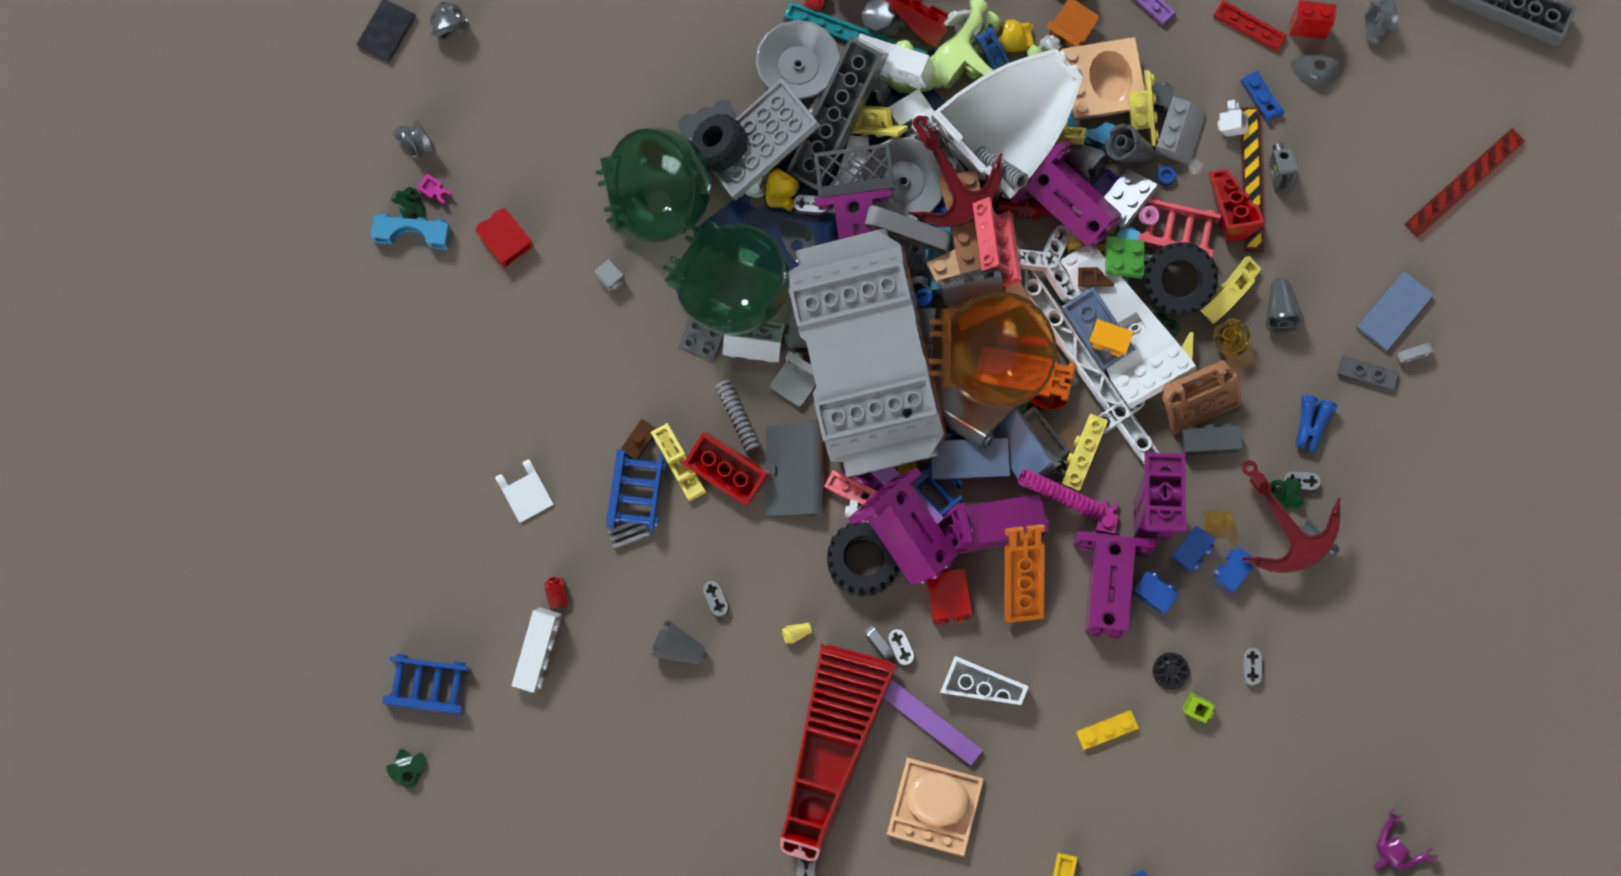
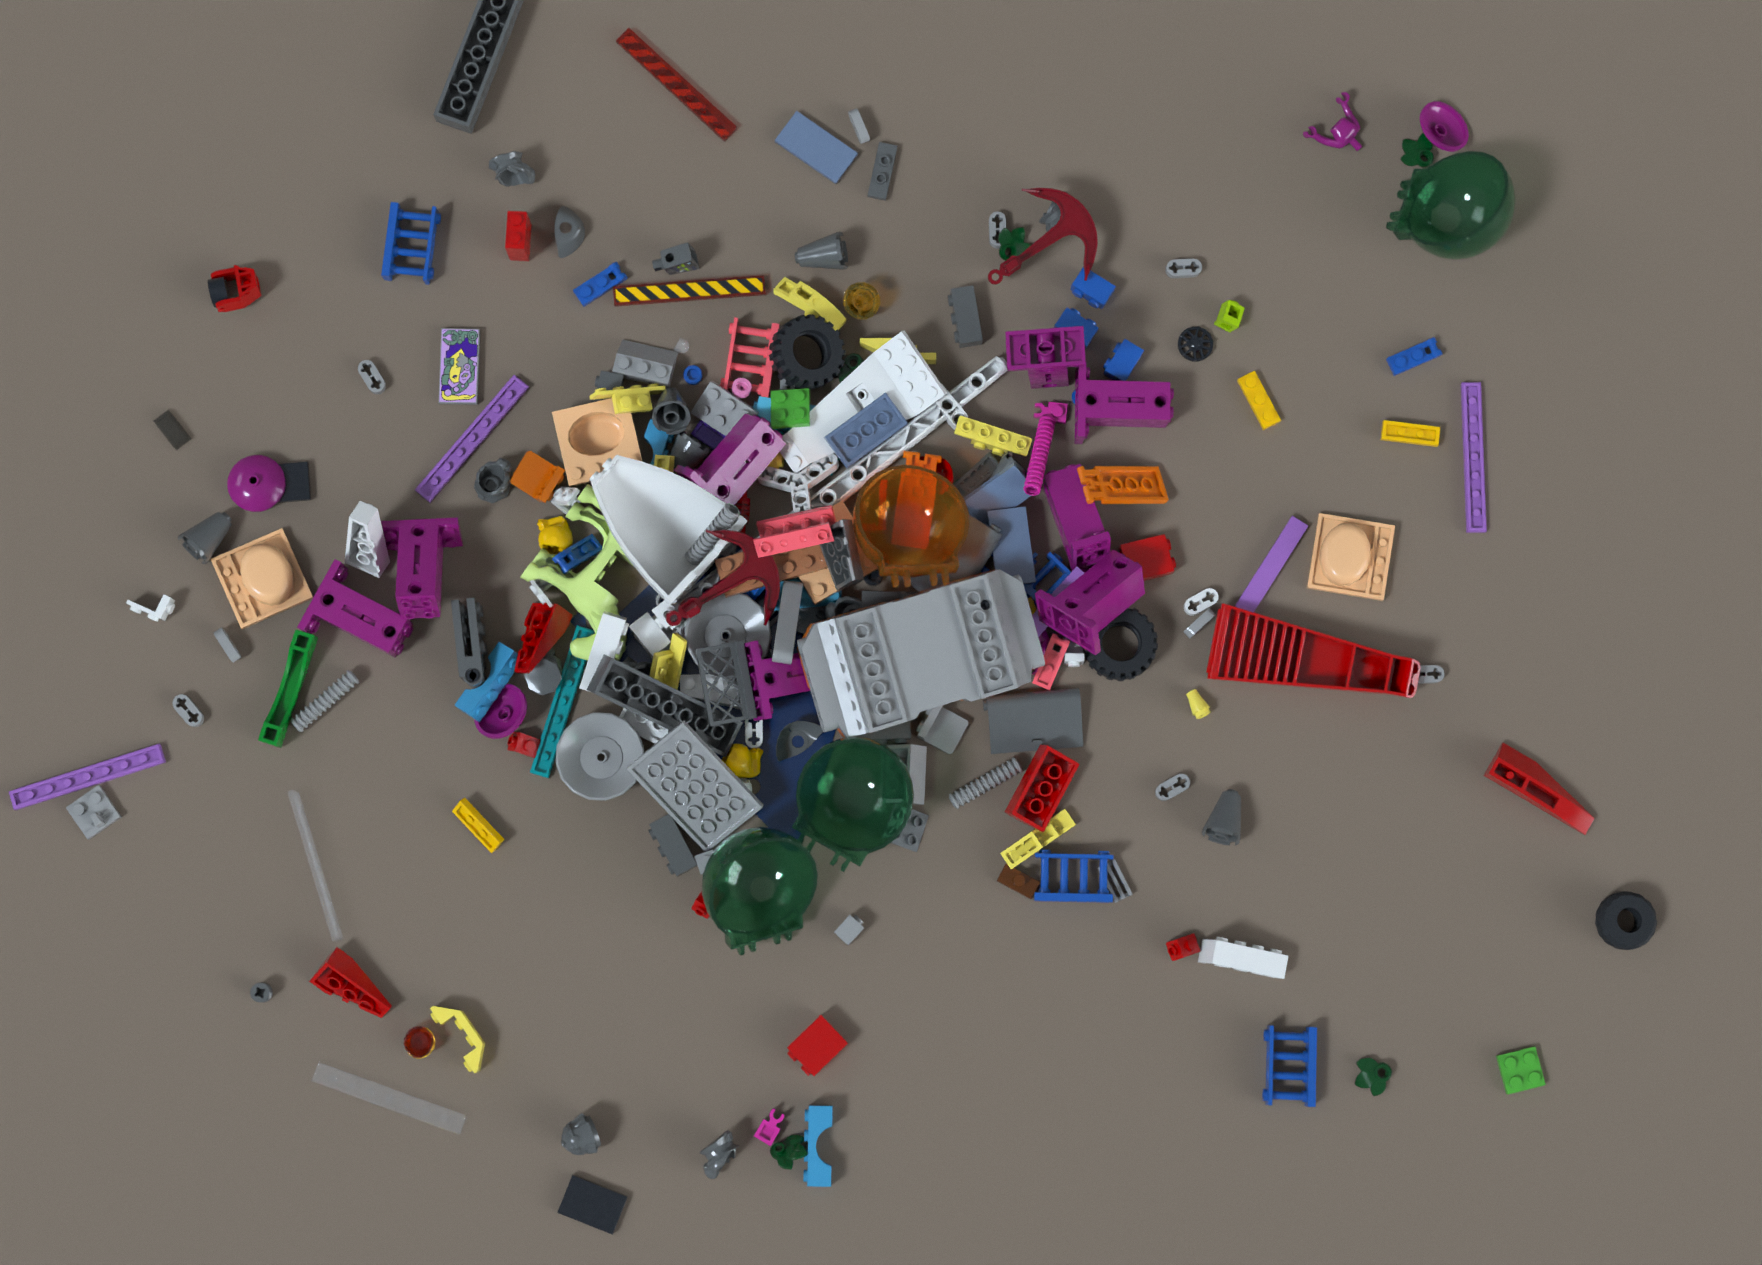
camera: 105 degrees left, 5 degrees up
white flag [496,460,554,523] -> none
black tyre [691,114,747,171] -> none
blue tile [915,289,934,308] -> none
white wedge [940,656,1029,705] -> none
reddish brown tile [1078,267,1114,287] -> none
light orange brick [1089,319,1134,357] -> none
nougat plate [1162,360,1242,435] -> none
clear yellow bracket [1204,510,1233,532] -> none
red wedge [1209,169,1264,243] -> none
red tile [1213,0,1287,52] -> none
white brick [1218,100,1248,137] -> none
blue piece [1296,394,1338,453] -> none

